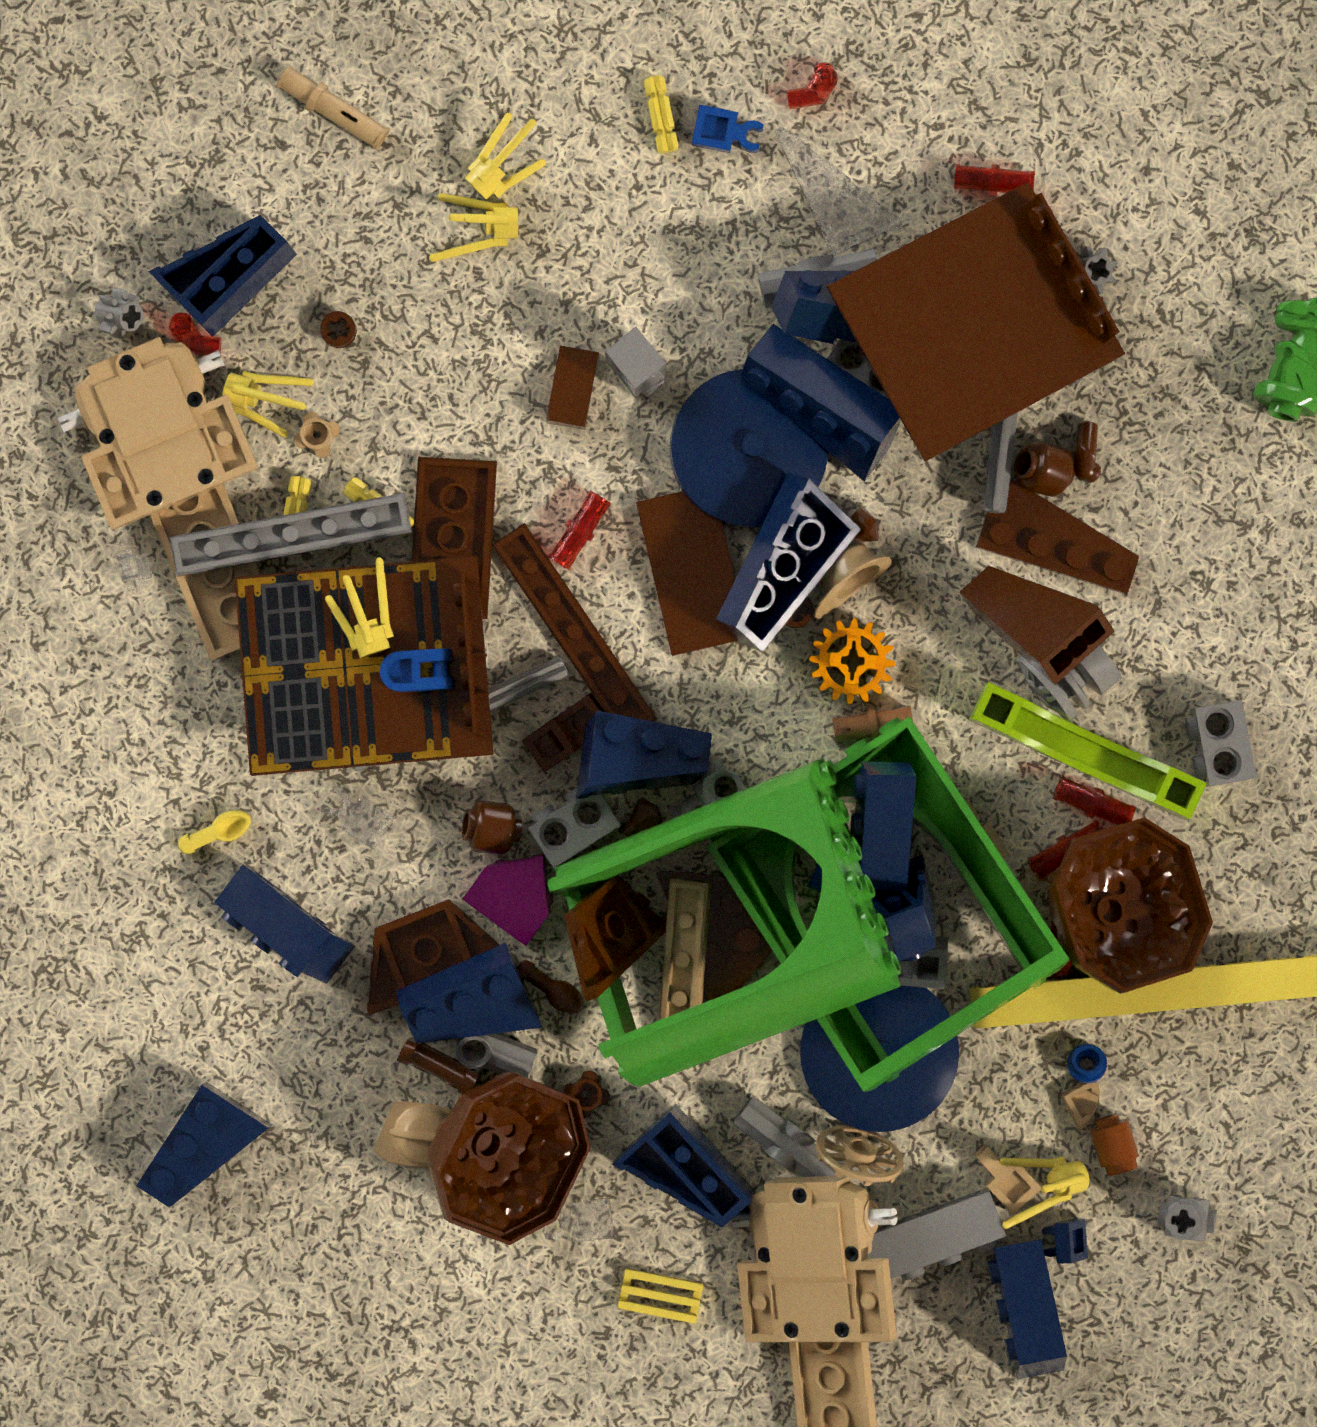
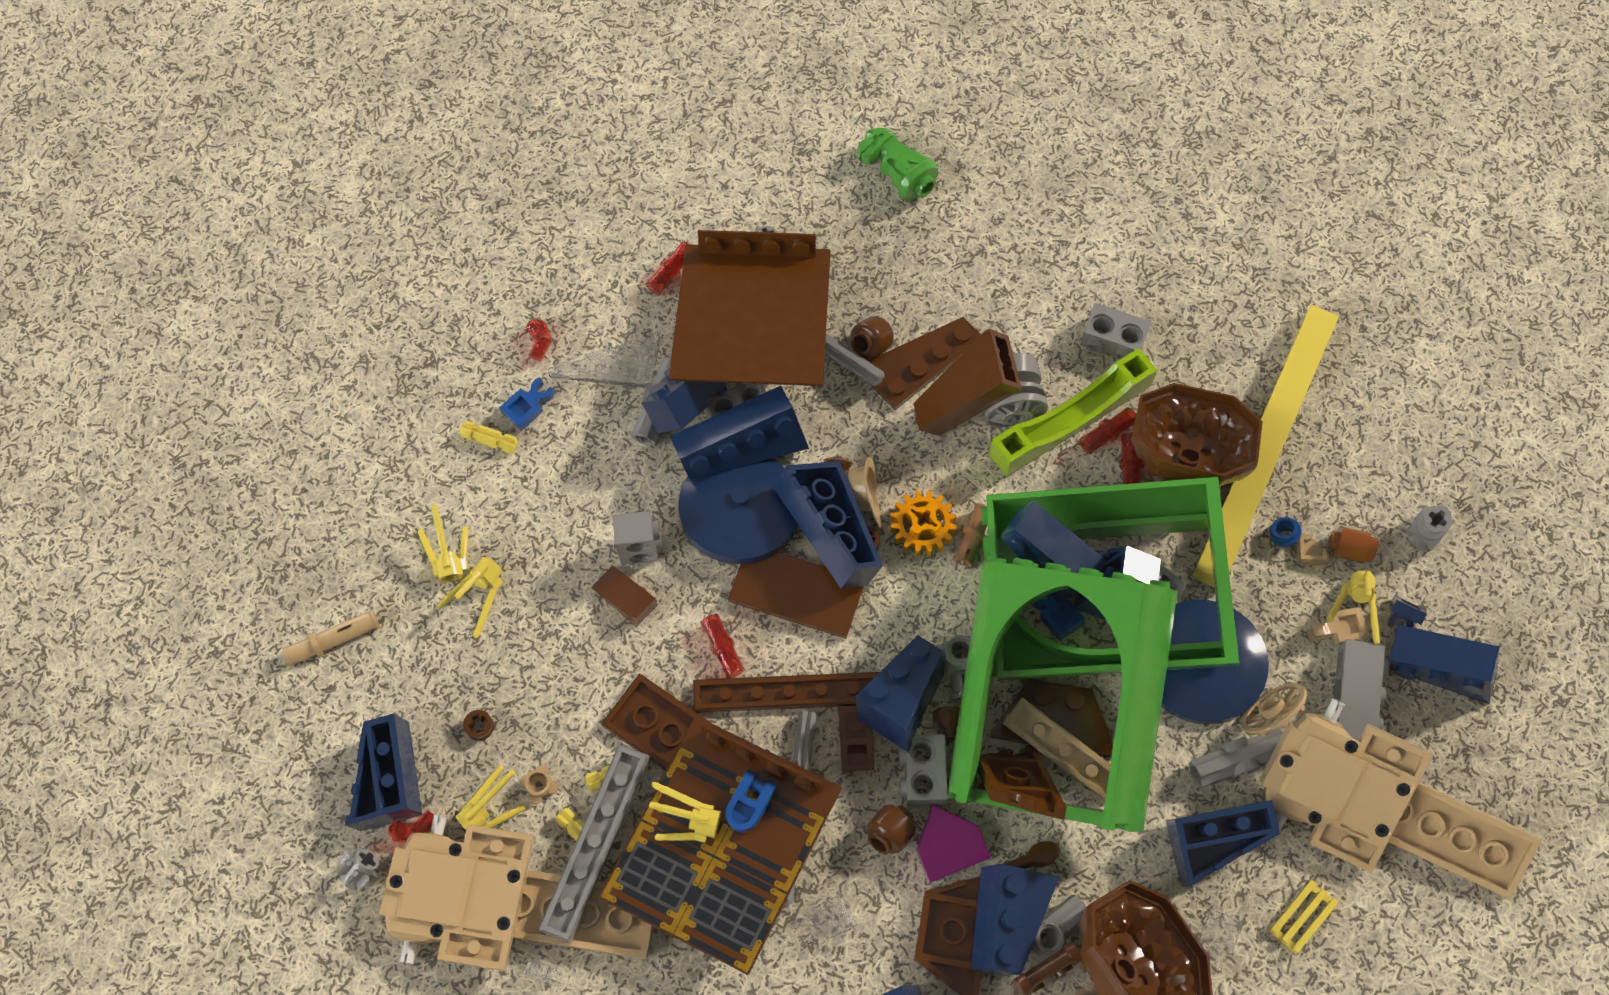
camera: 55 degrees left, 20 degrees down
reddish brown plate [563,1070,610,1118] -> none
reddish brown arm [1074,421,1101,483] -> none

